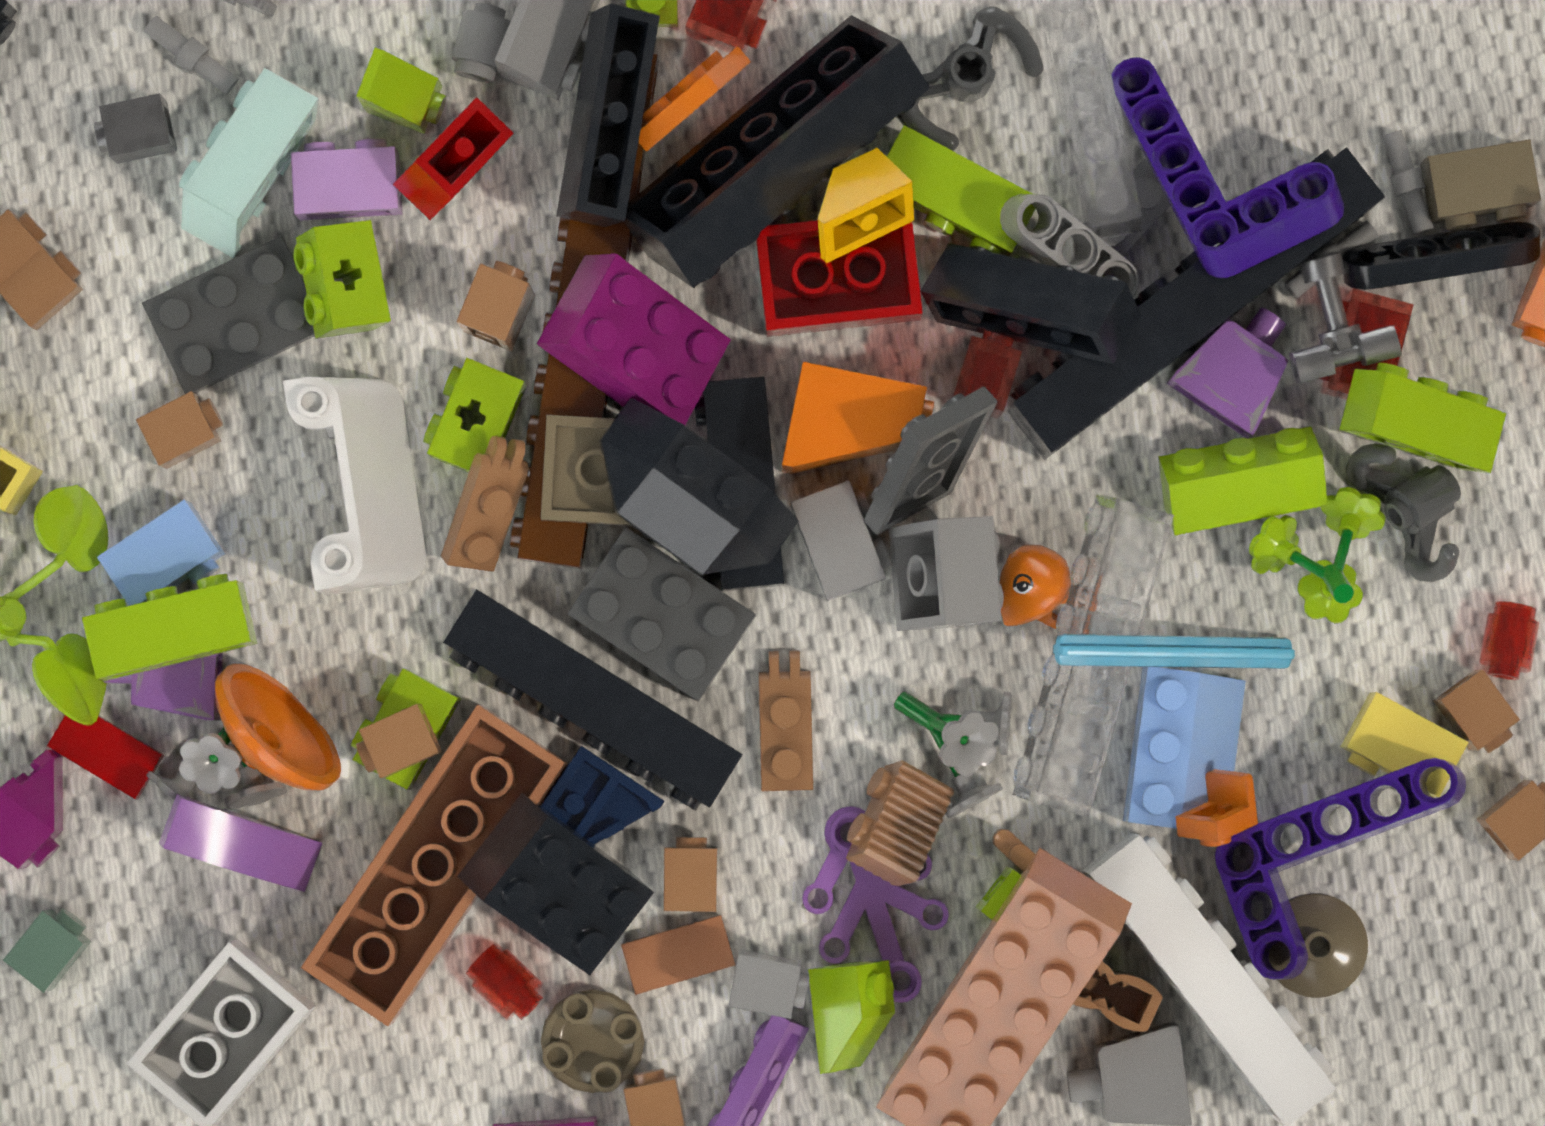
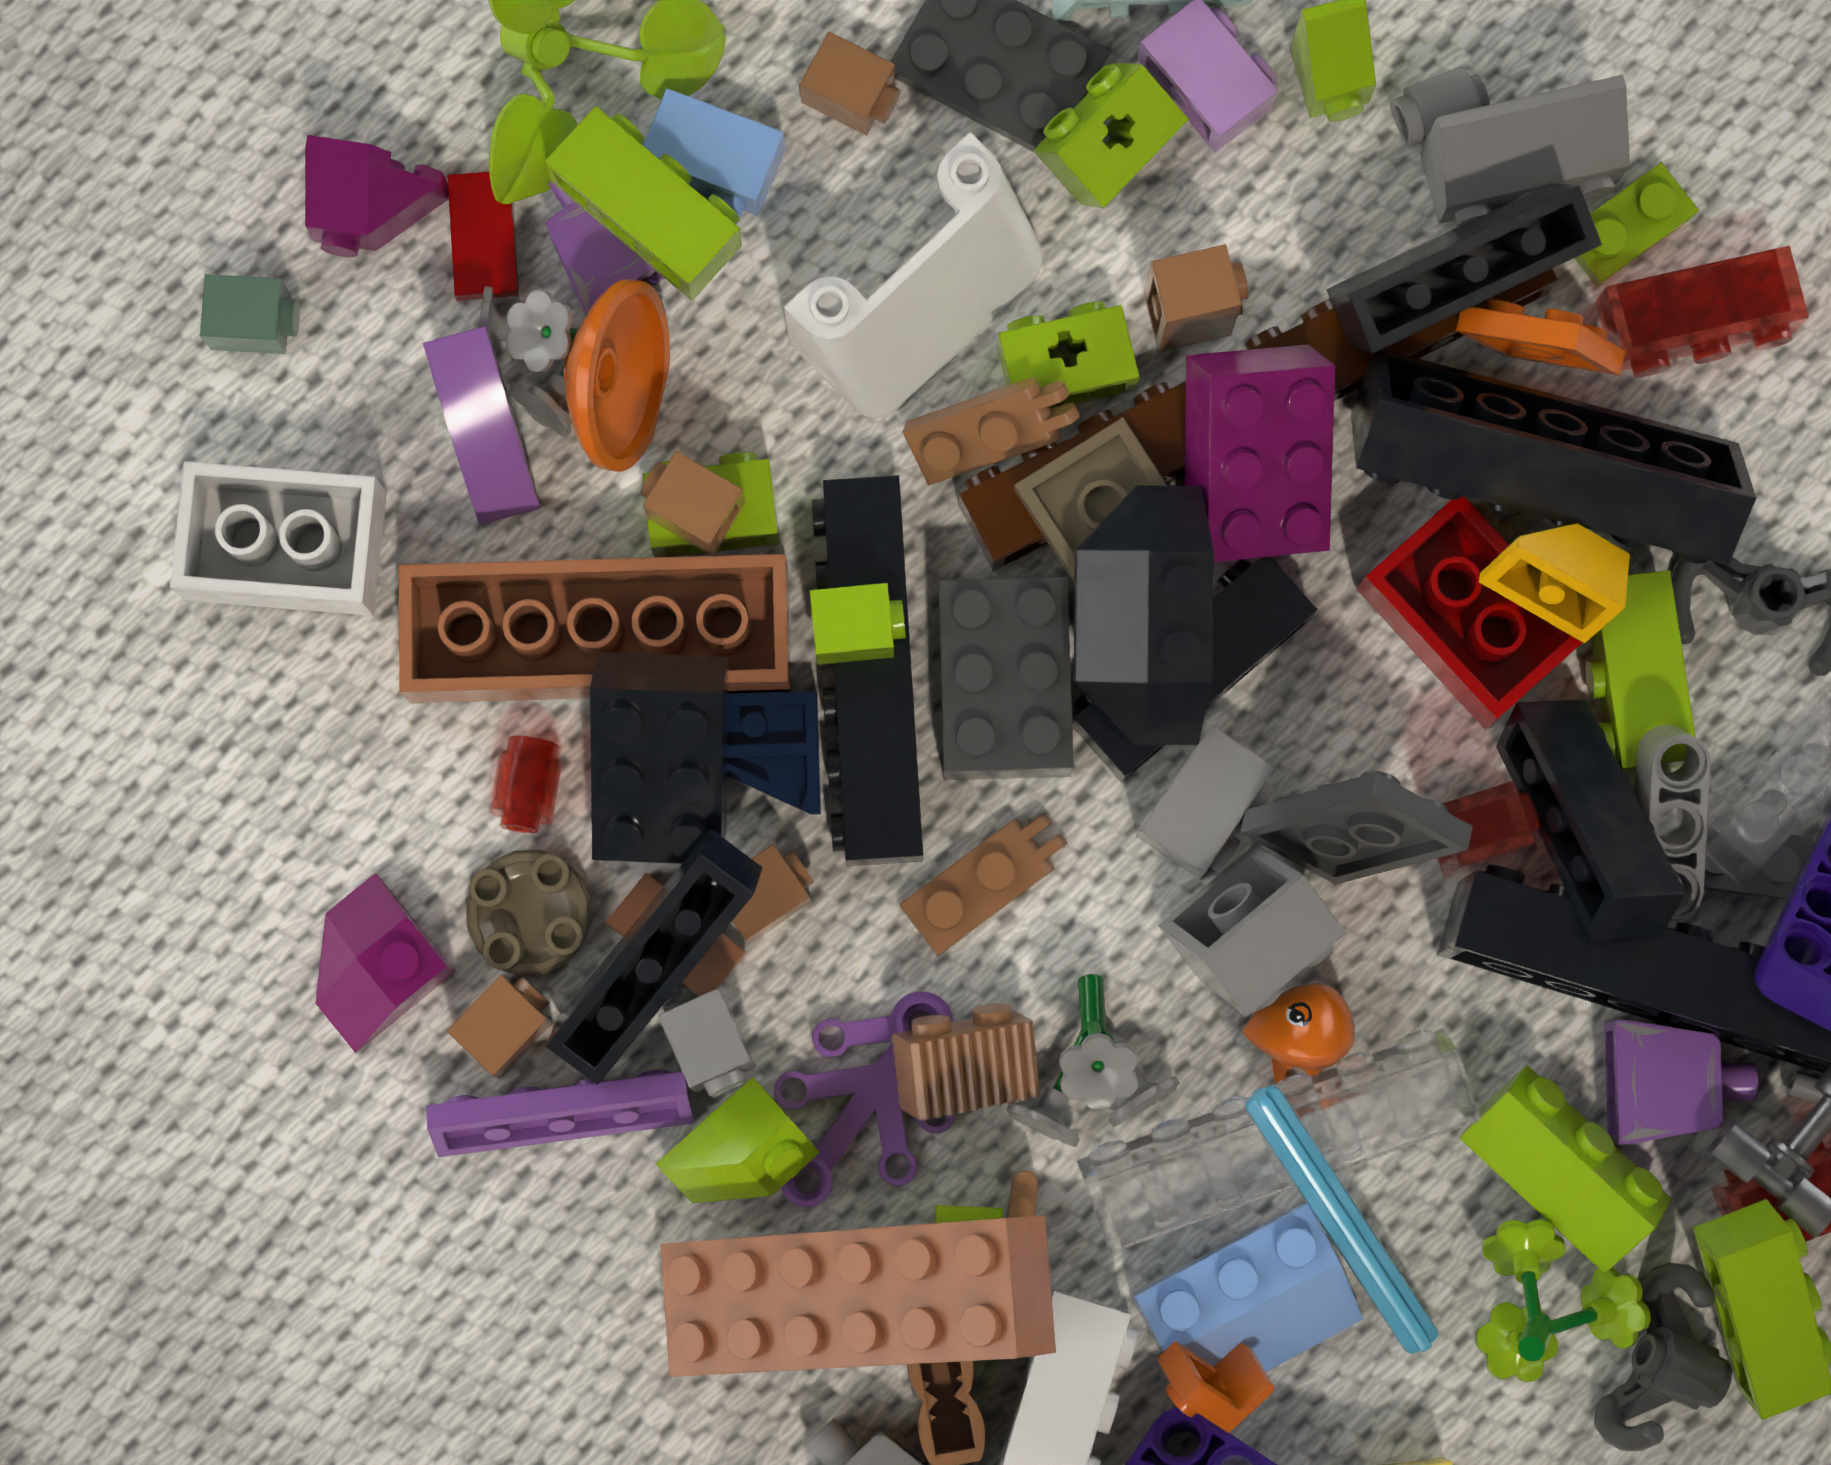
camera: 55 degrees right, 5 degrees down
red brick [393,97,514,220] -> none
orange slope [782,362,934,474] -> none
none -> black brick [545,829,763,1085]
none -> lime brick [809,583,906,665]

